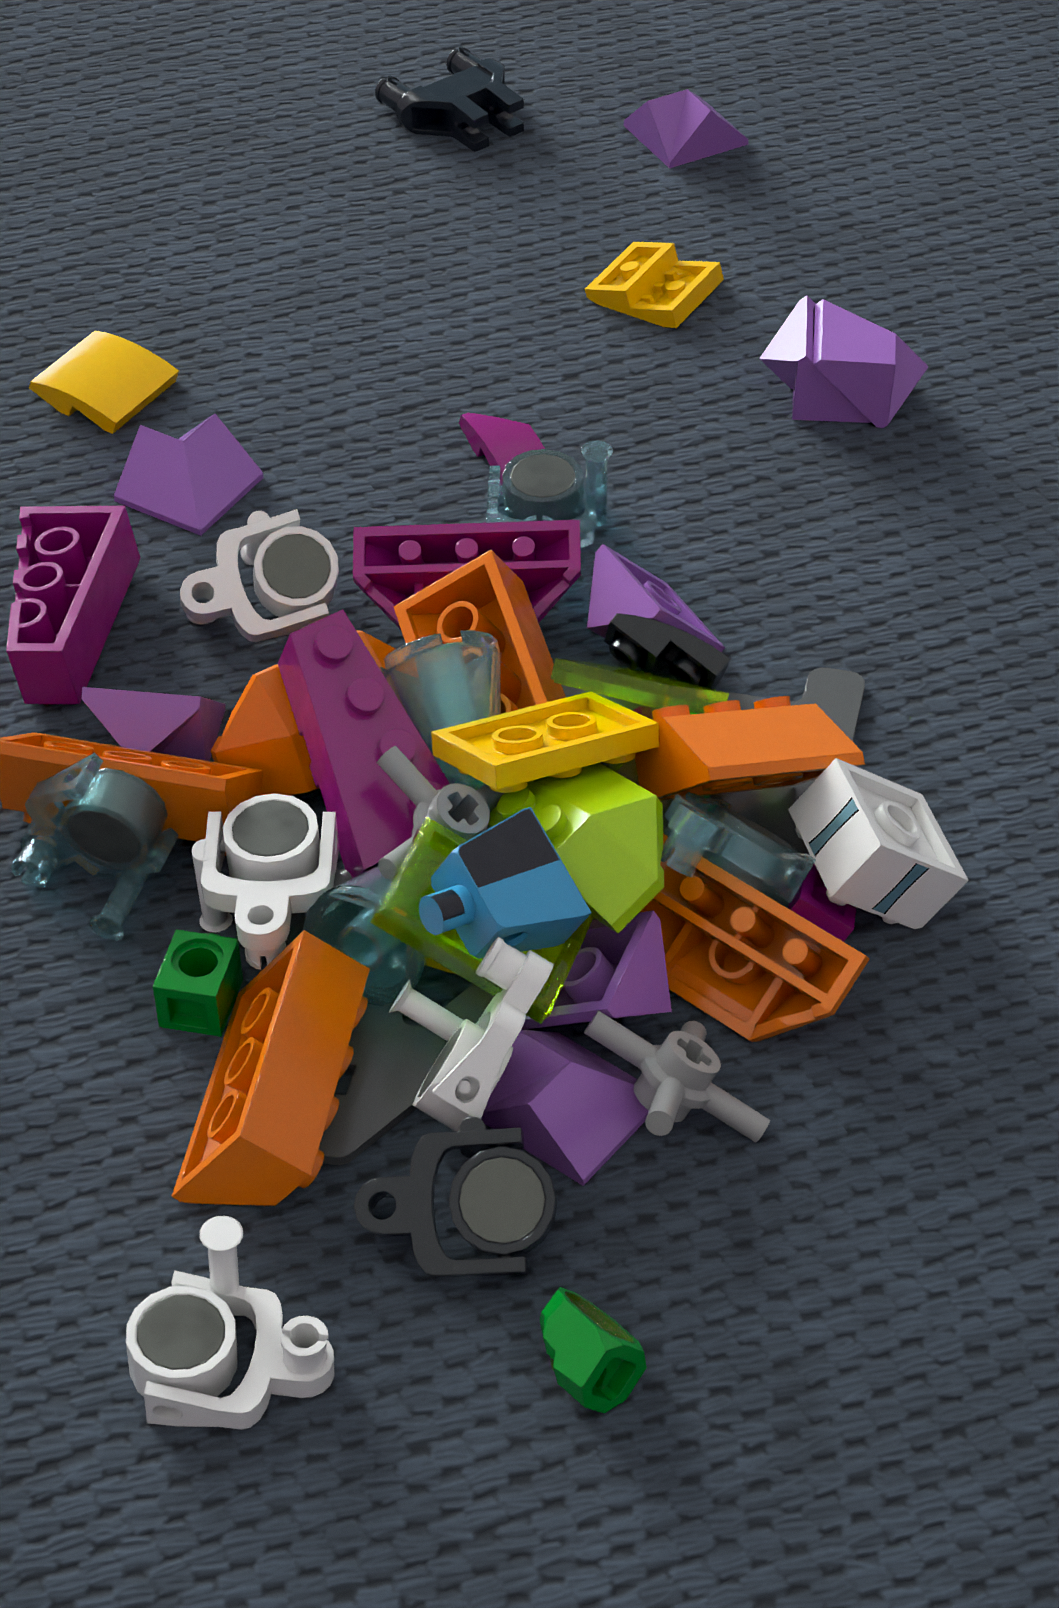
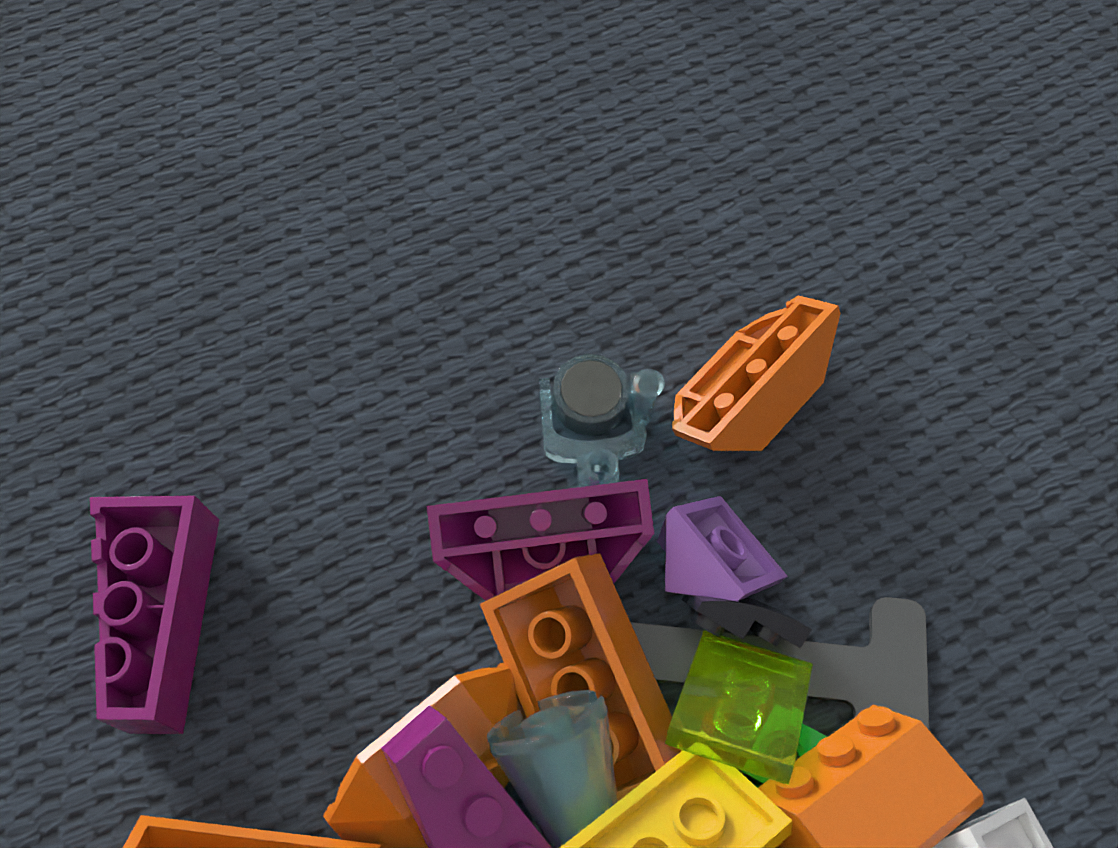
camera: 10 degrees left, 20 degrees up
yellow slope [29,331,179,434] -> none
medium lavender slope [82,687,226,761] -> none
medium lavender slope [114,414,263,536] -> none
white piece [180,509,339,642] -> none
magenta slope [459,413,549,488] -> none
yellow slope [585,242,724,328] -> none
medium lavender slope [759,296,871,423] -> none
medium lavender slope [813,299,929,428] -> none
none -> orange wedge [672,295,841,451]

